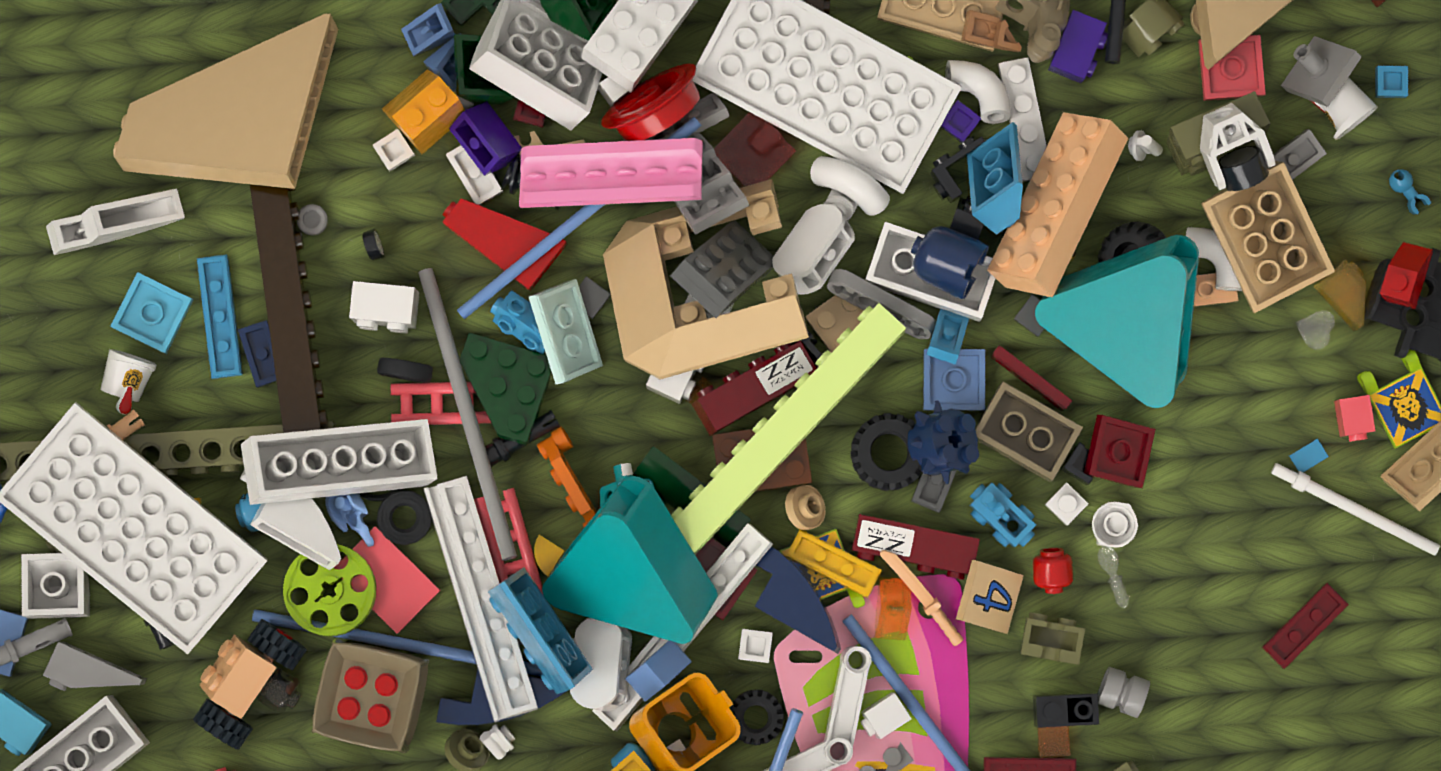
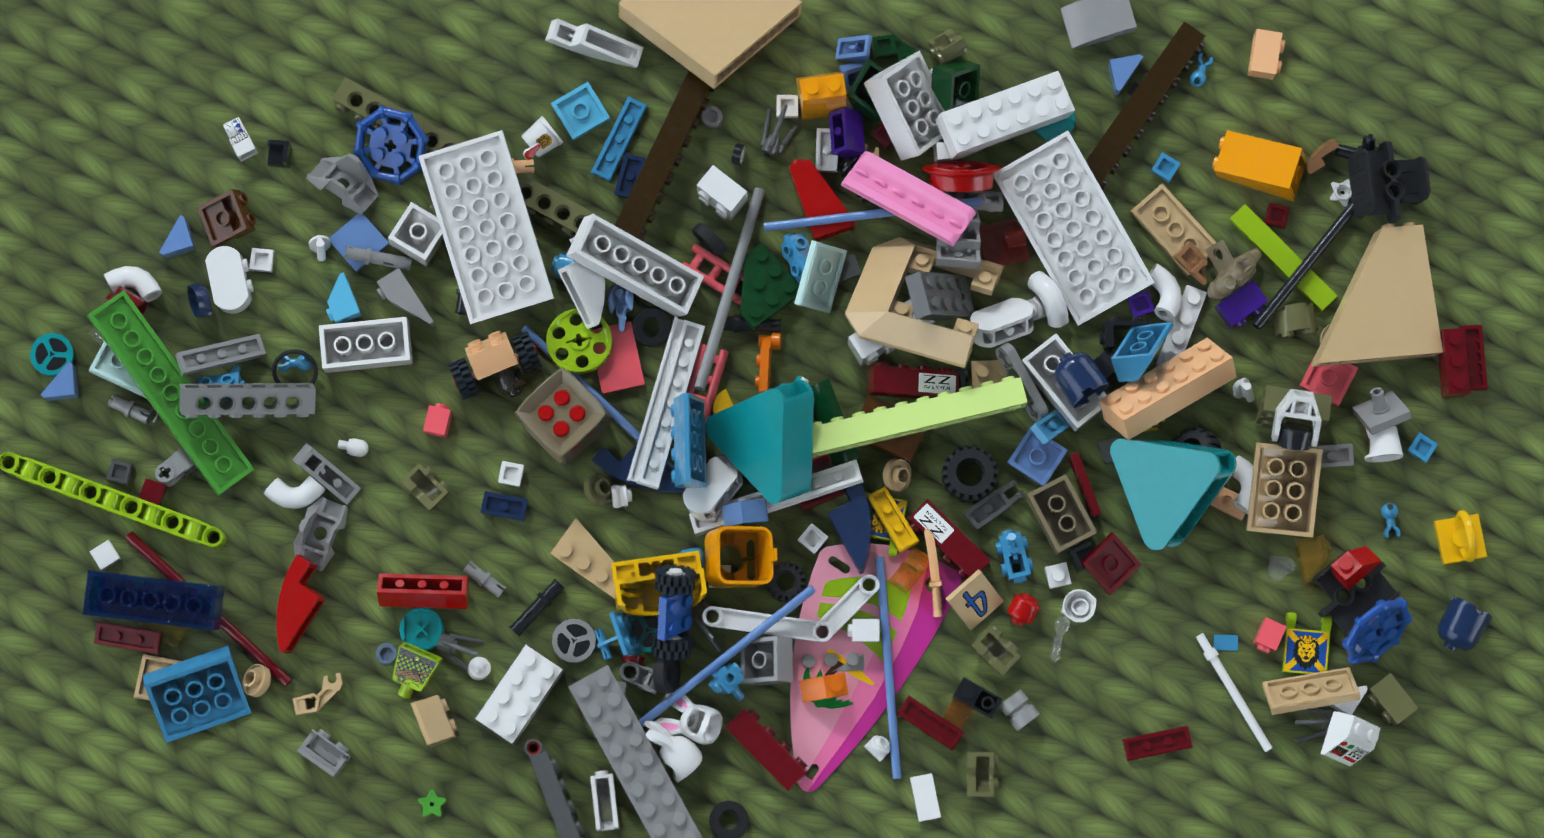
camera: 35 degrees right, 5 degrees down
dark blue brick [908,400,979,484] -> none
none -> dark grey plant [760,104,798,156]

